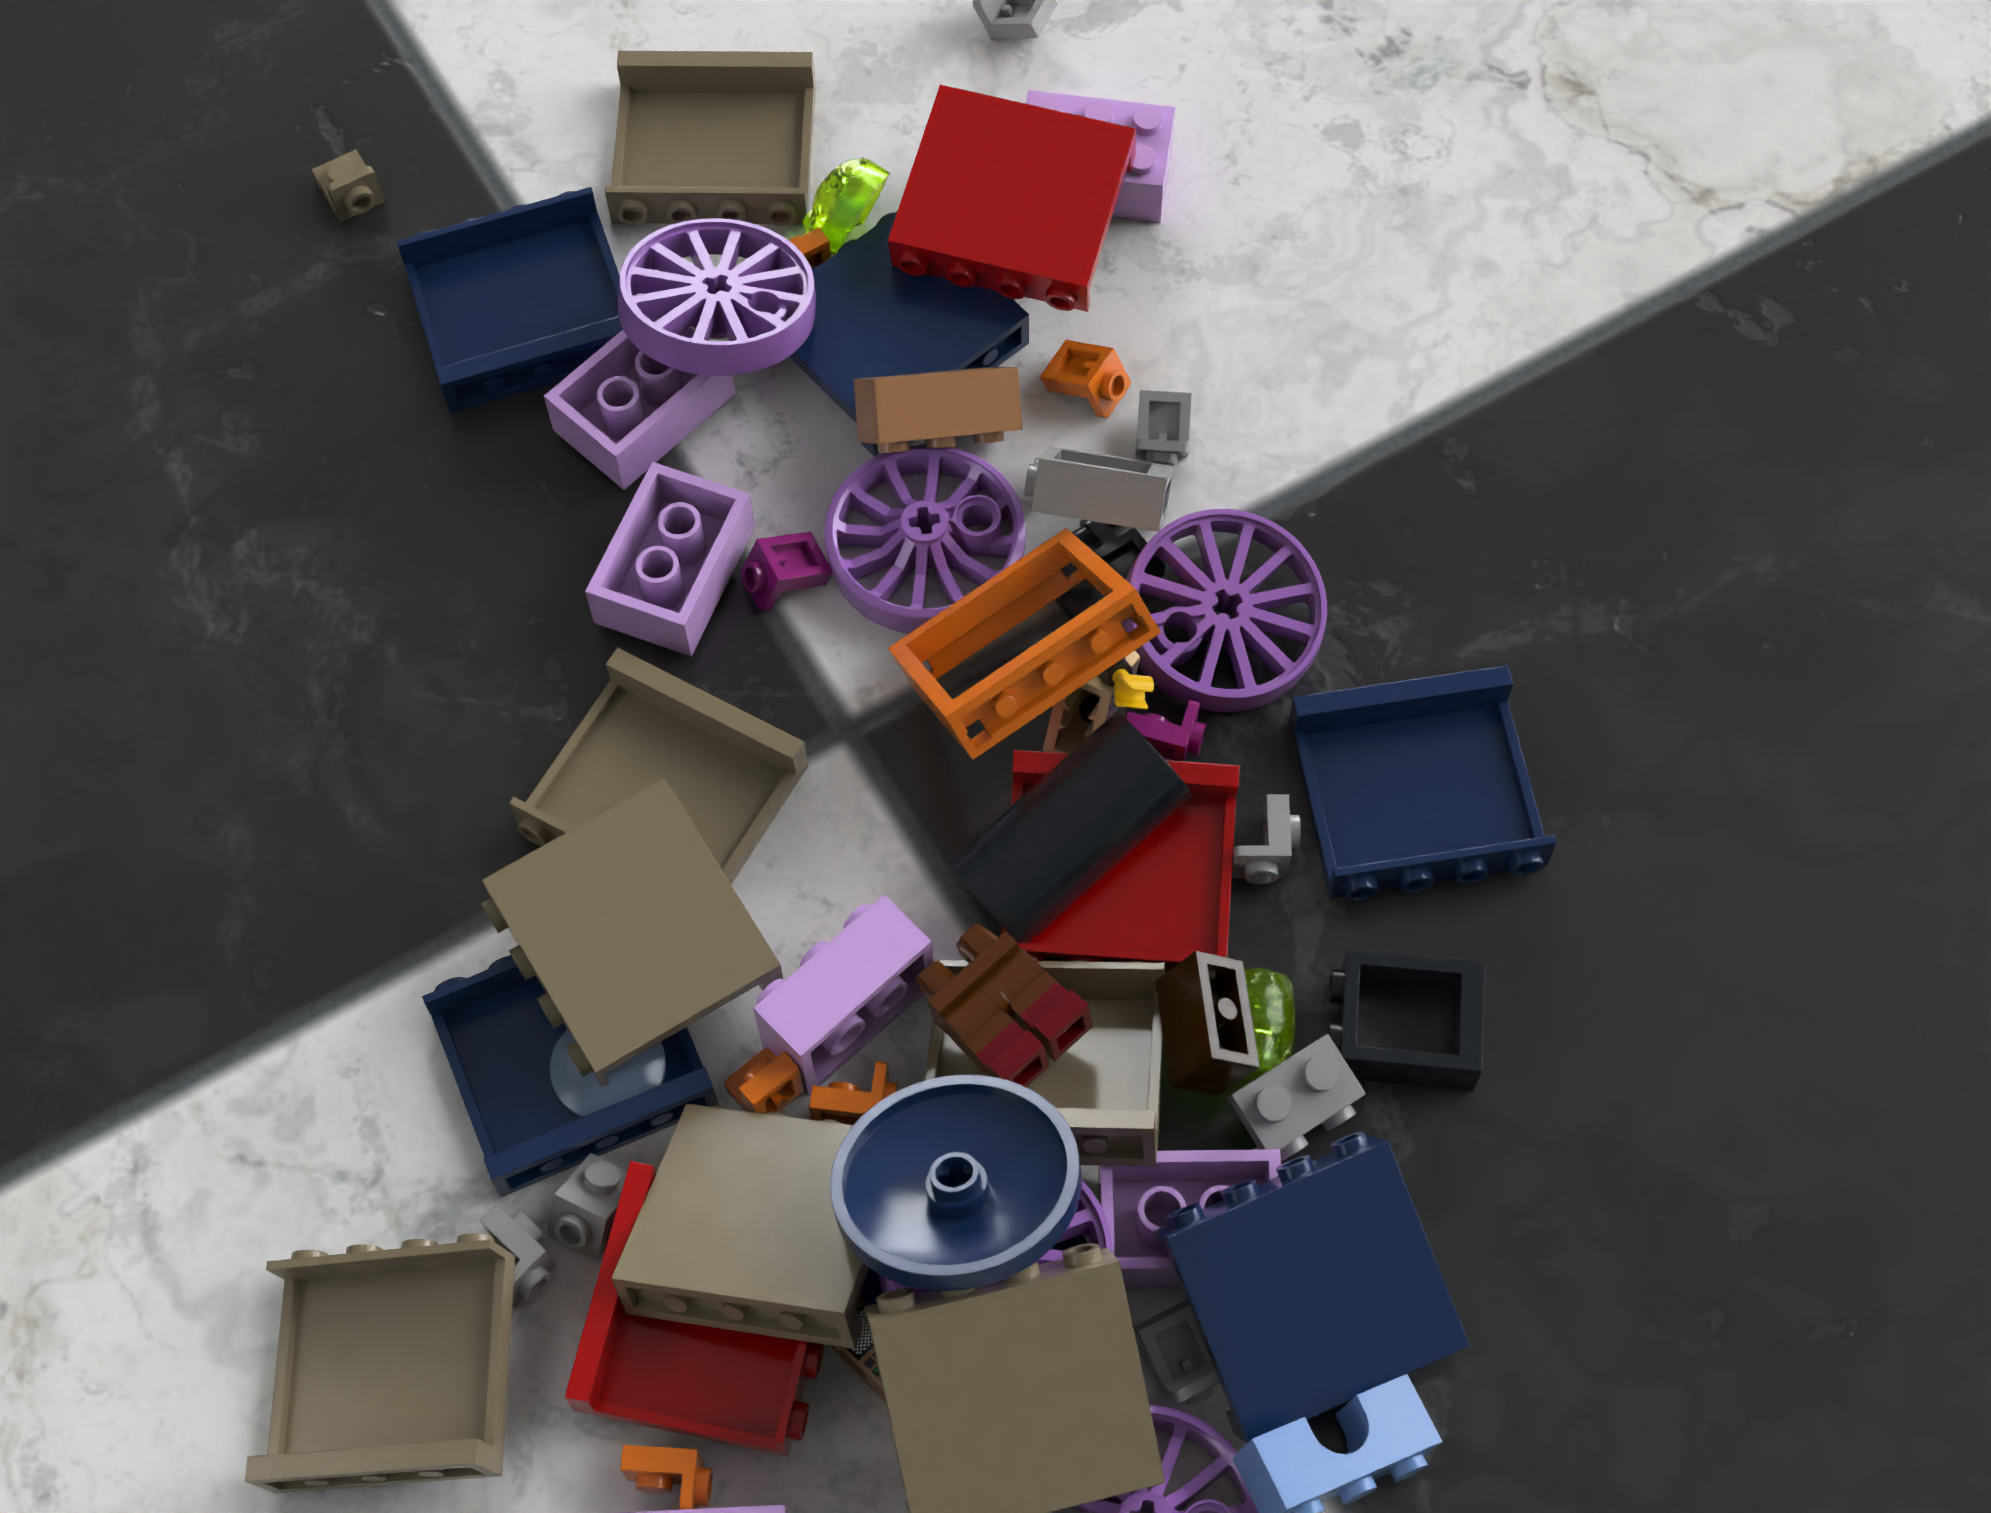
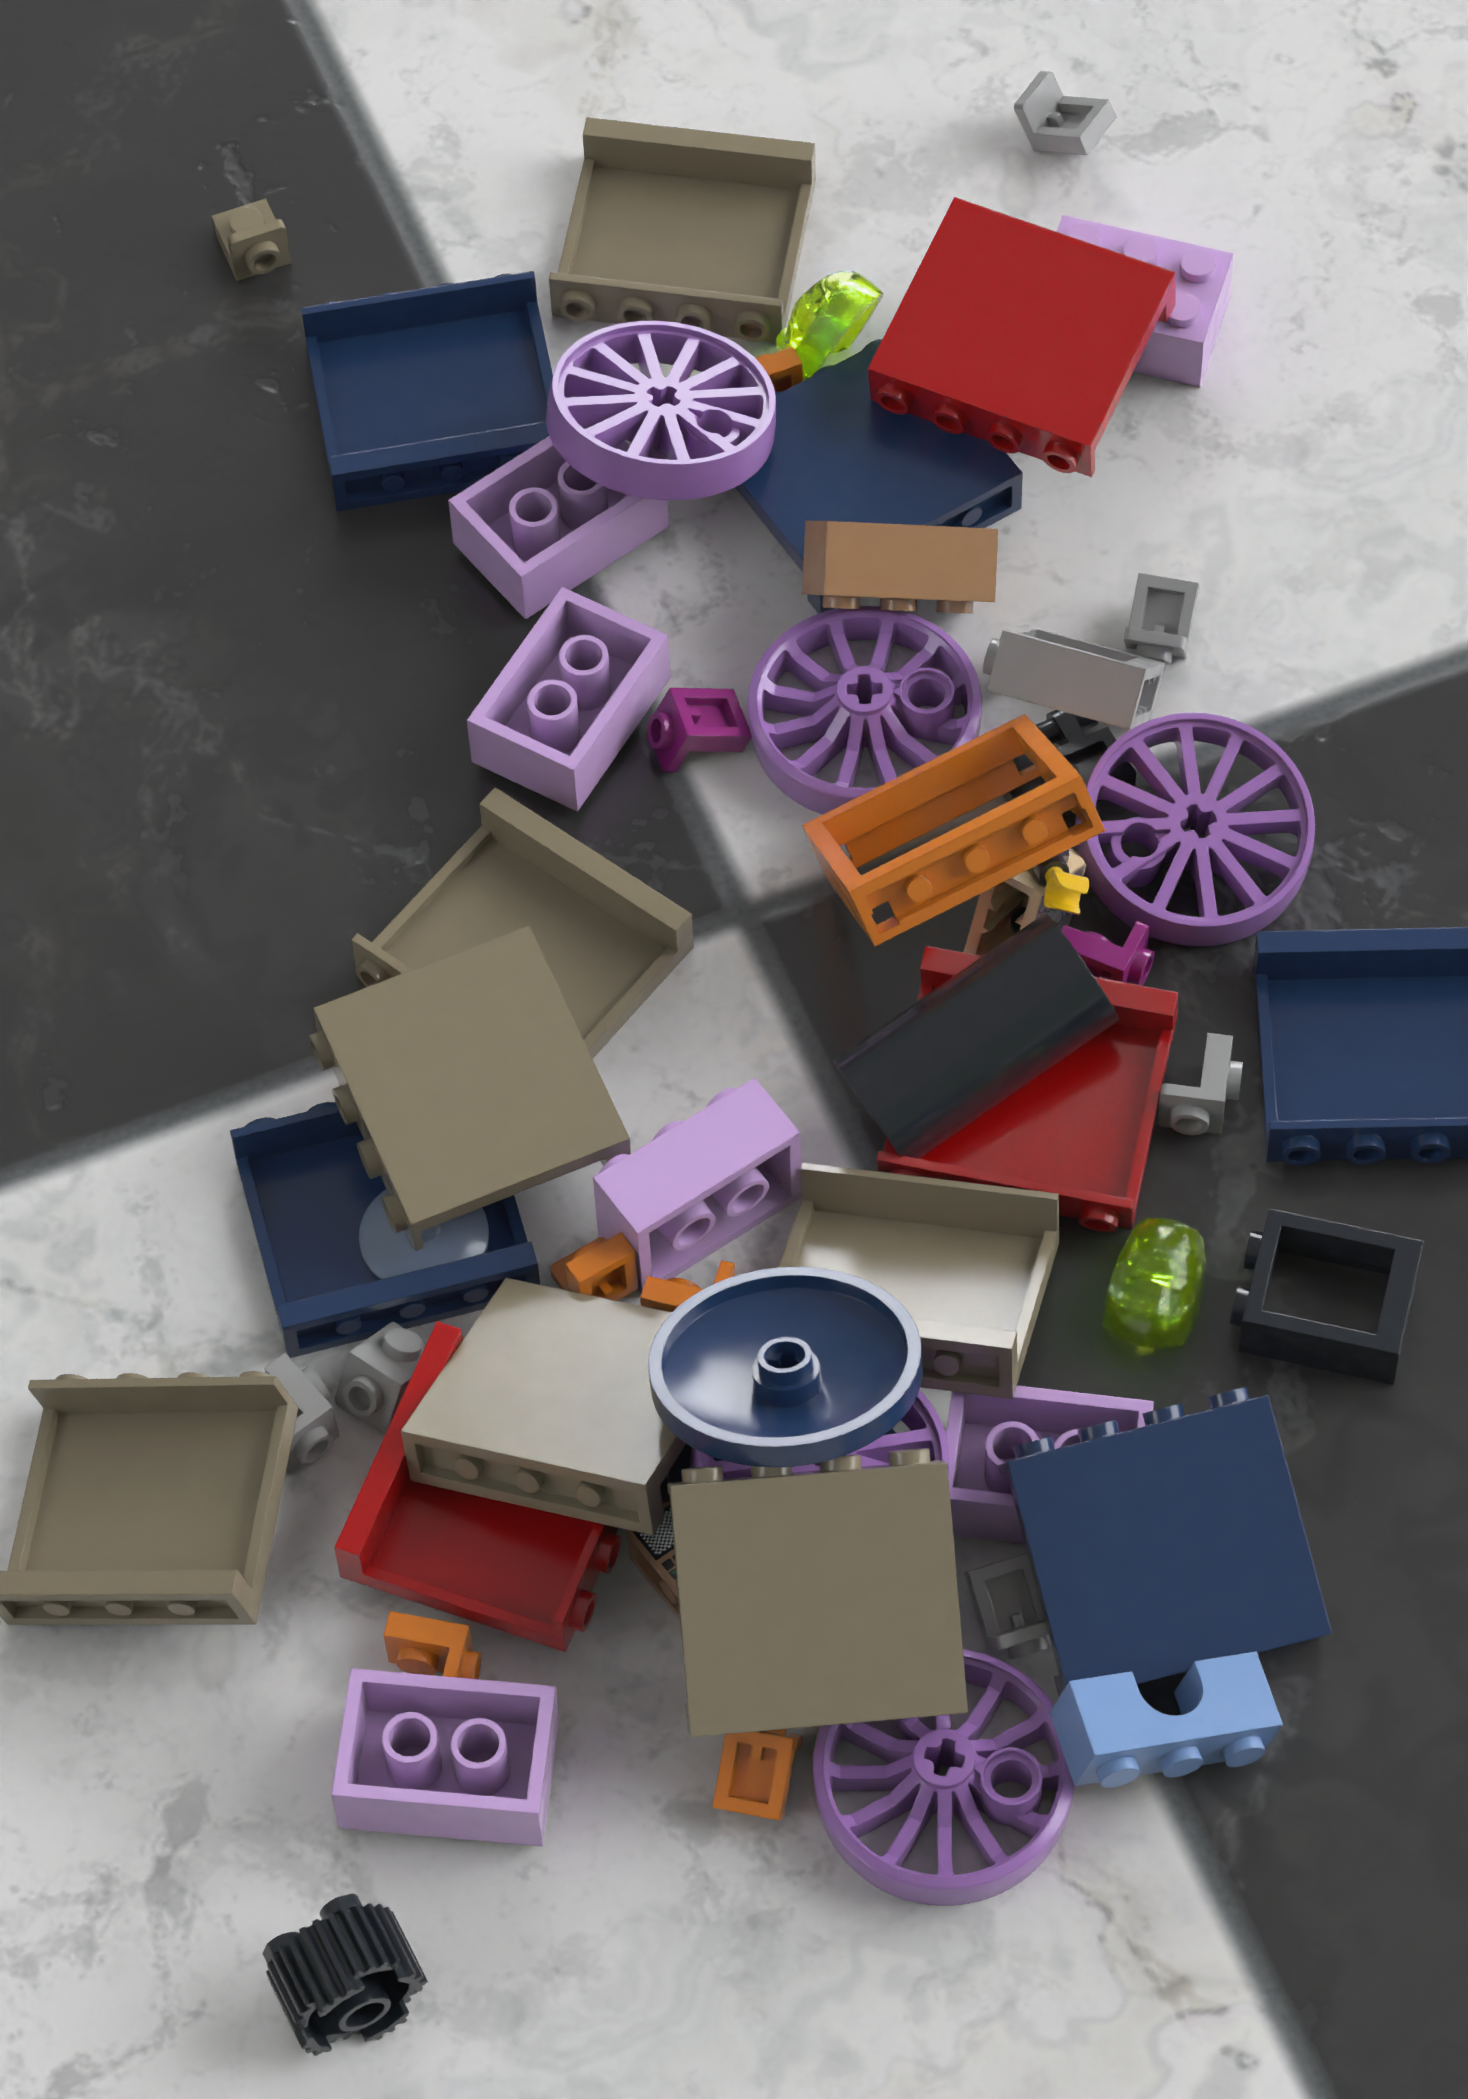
camera: 10 degrees right, 5 degrees down
reddish brown hips [916,923,1093,1088] -> none
orange bracket [1040,340,1131,419] -> none
dark brown brick [1155,951,1260,1096] -> none
light grey bracket [1227,1034,1366,1161] -> none

